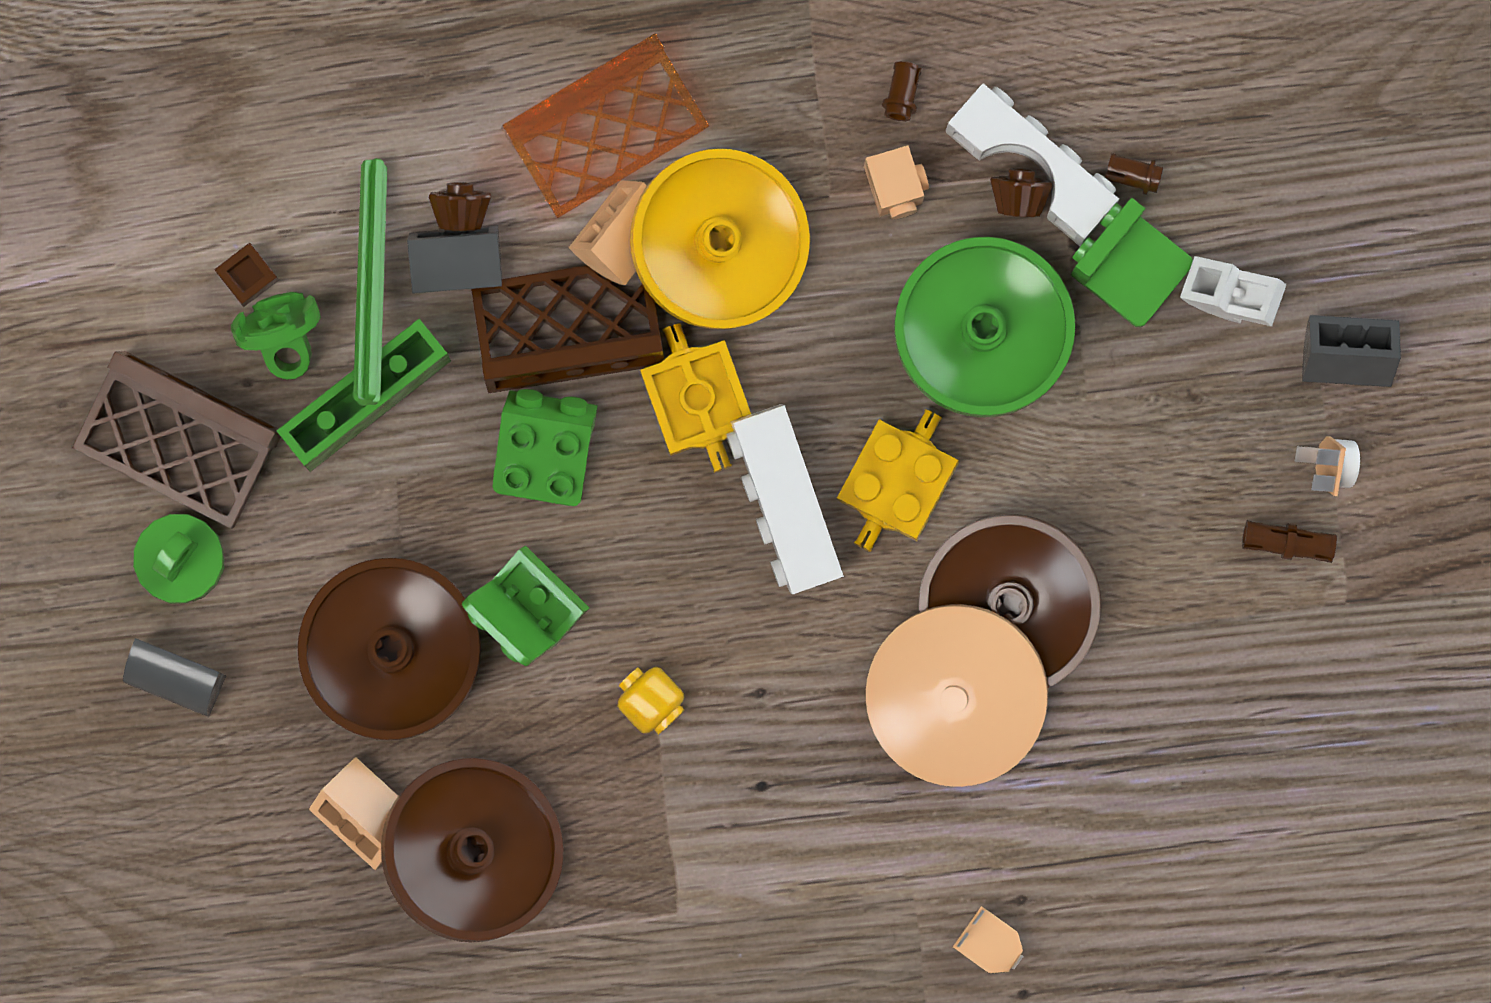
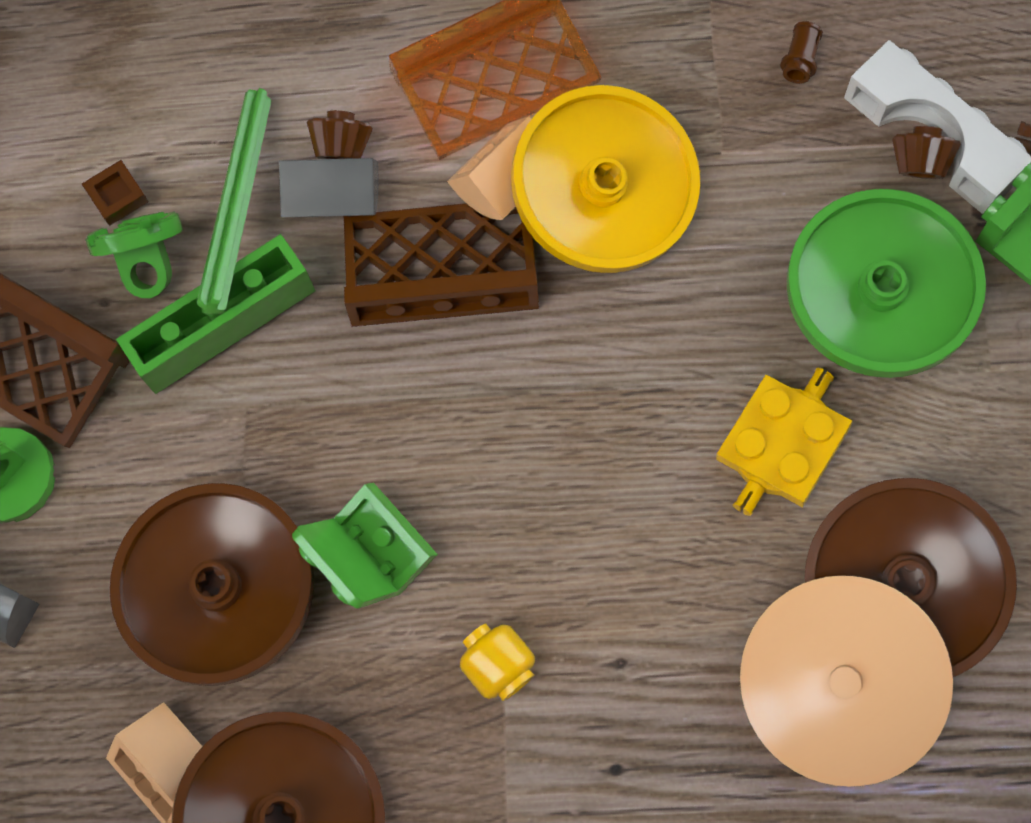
camera: 15 degrees right, 10 degrees down
bright green bracket [492,389,598,506] -> none
yellow plate [640,323,751,473] -> none
white brick [726,404,844,595] -> none
light nougat brick [864,145,929,219] -> none

